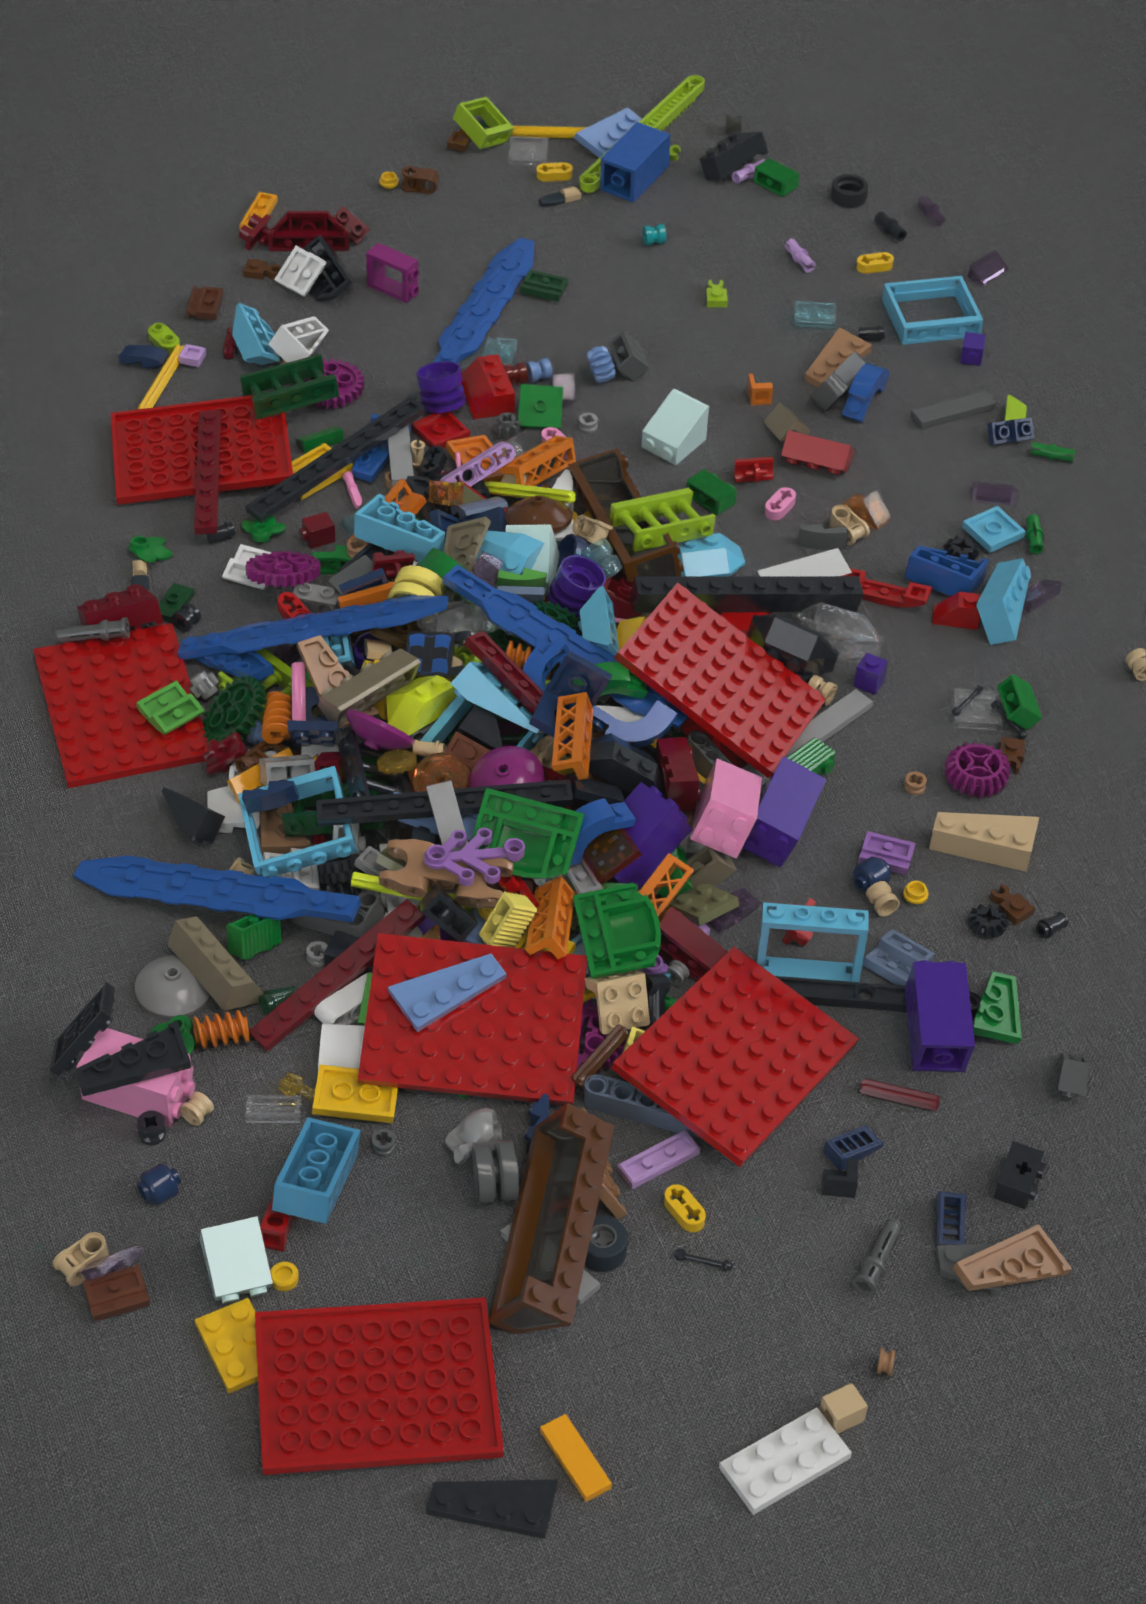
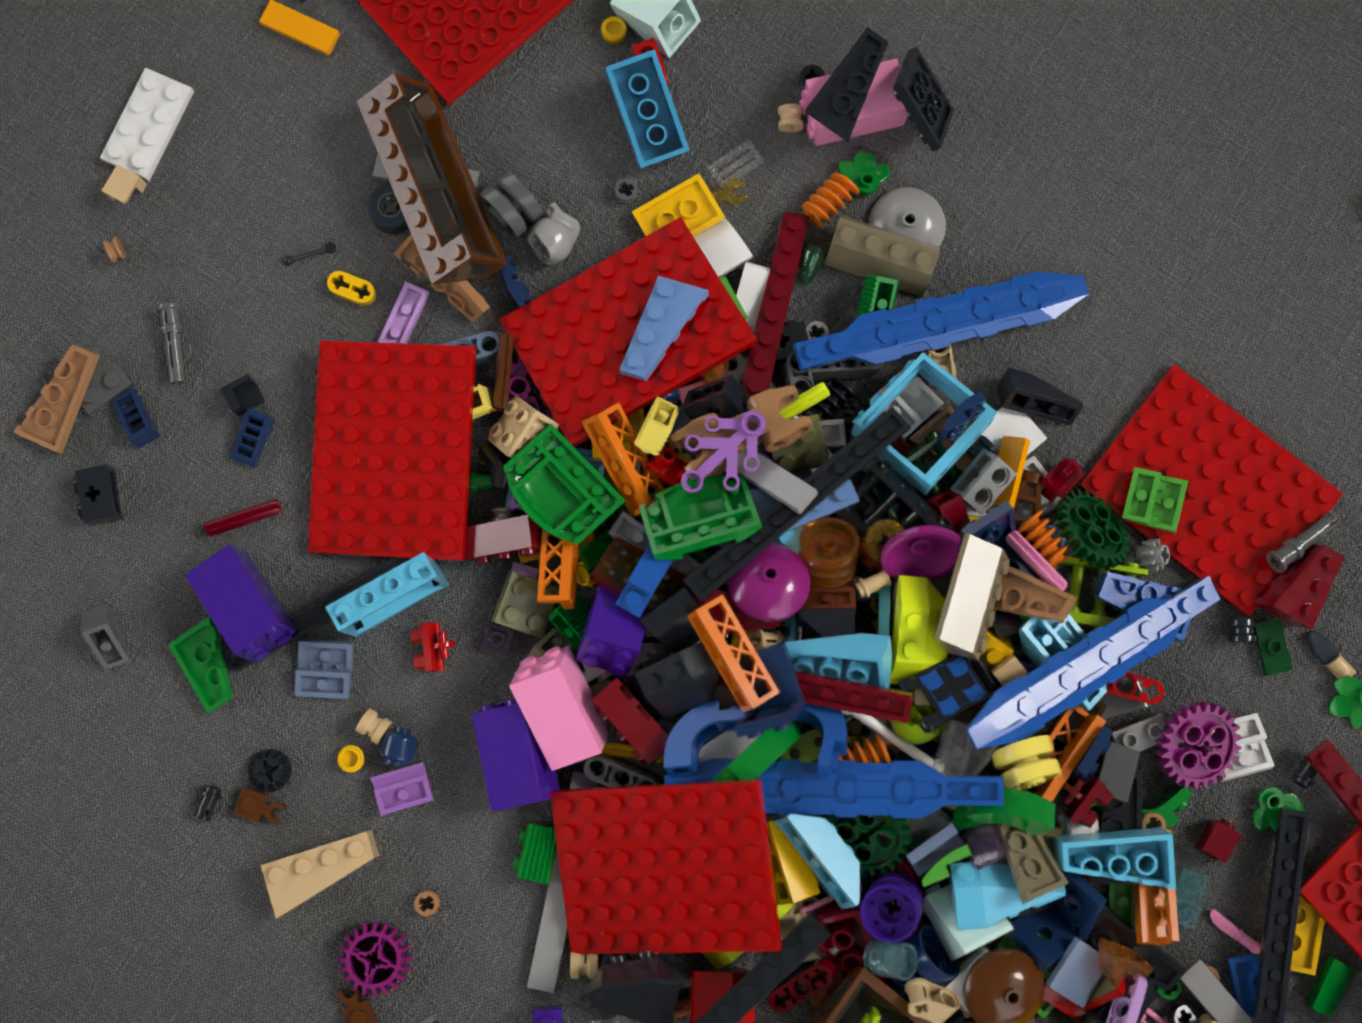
camera: 145 degrees right, 35 degrees up
dark blue head [137,1164,181,1205] -> none

